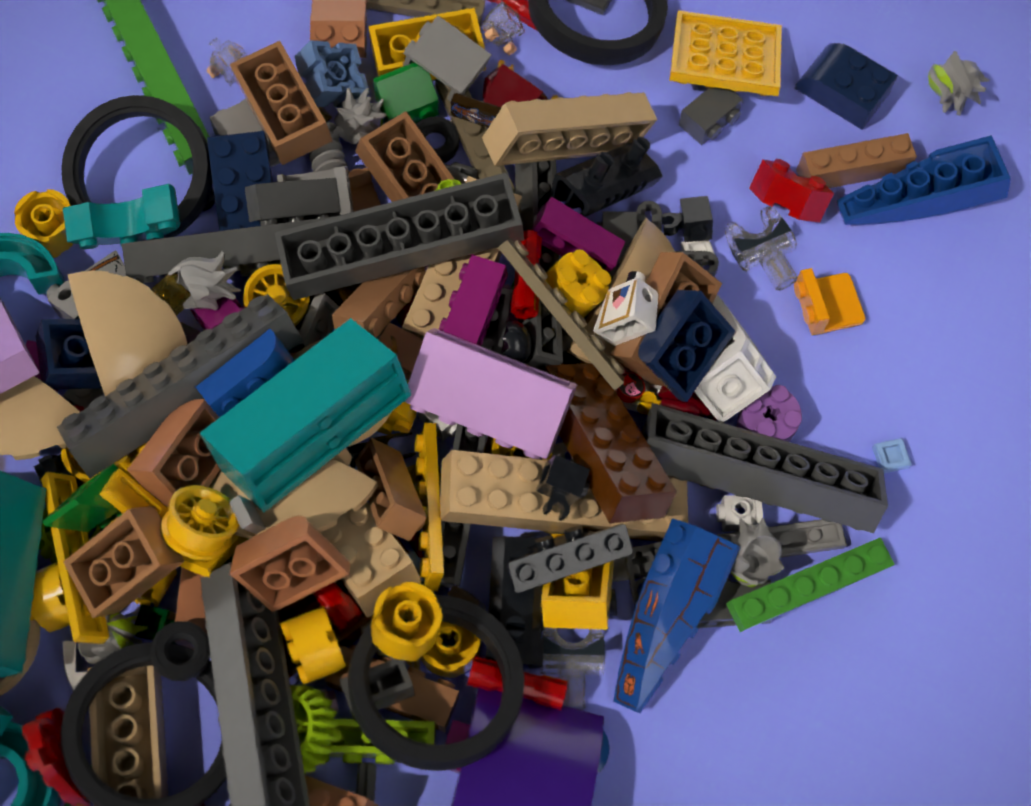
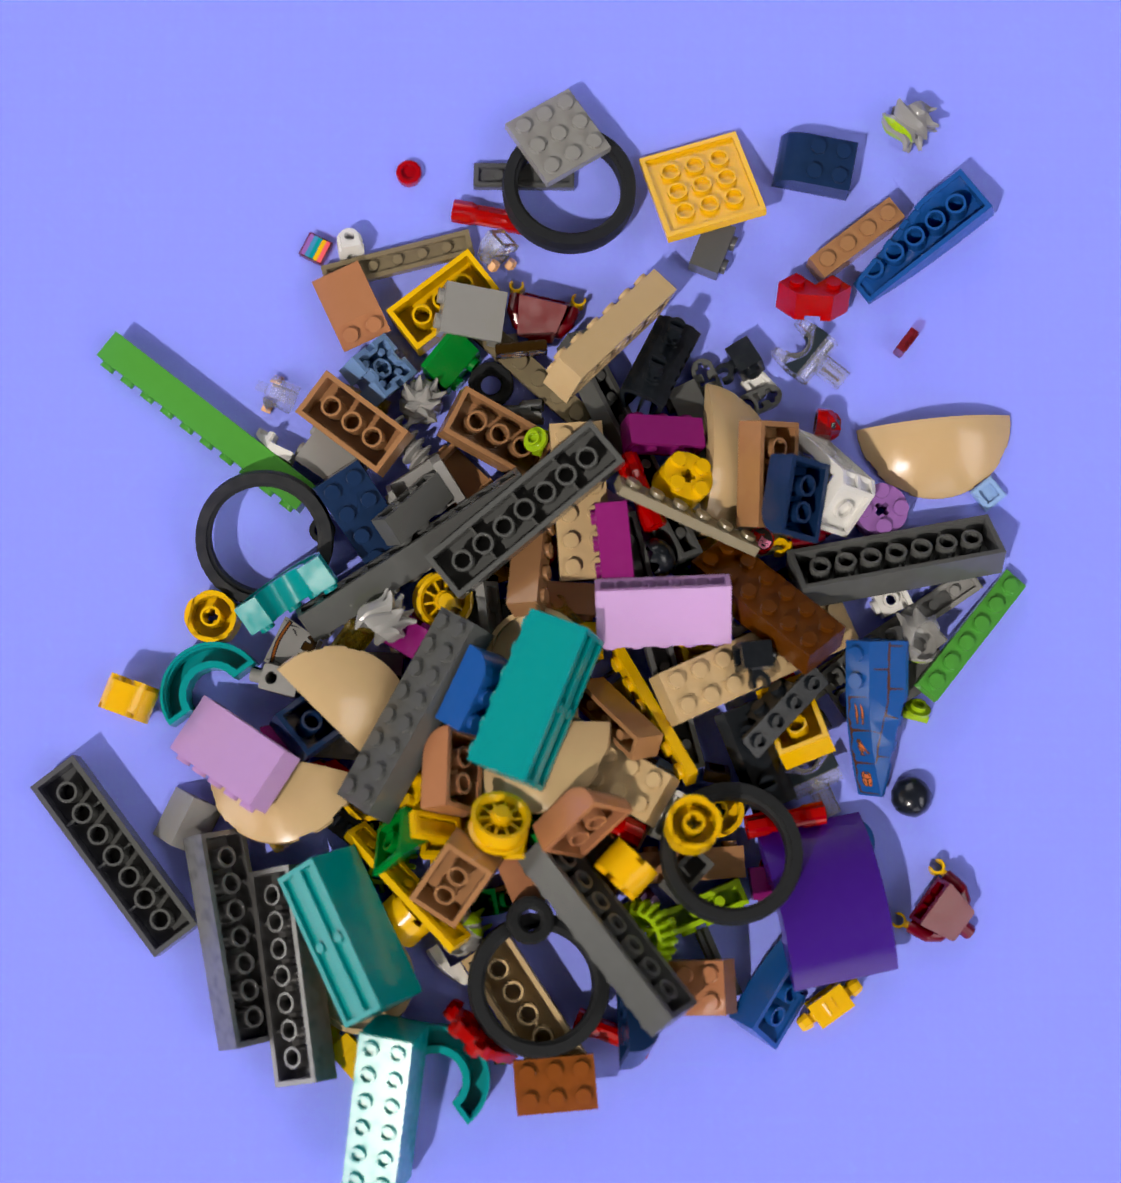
camera: 15 degrees left, 15 degrees up
light grey tile [229,495,266,534] -> none
white torso [593,271,658,346] -> none
light orange bracket [794,268,865,336] -> none
none -> white slope [256,428,296,466]
none -> red rock [813,408,841,441]
none -> tan brick [856,415,1010,499]
none -> black hair [891,777,932,818]
none -> clear red tile [892,327,919,358]
none -> lime plate [901,698,931,724]

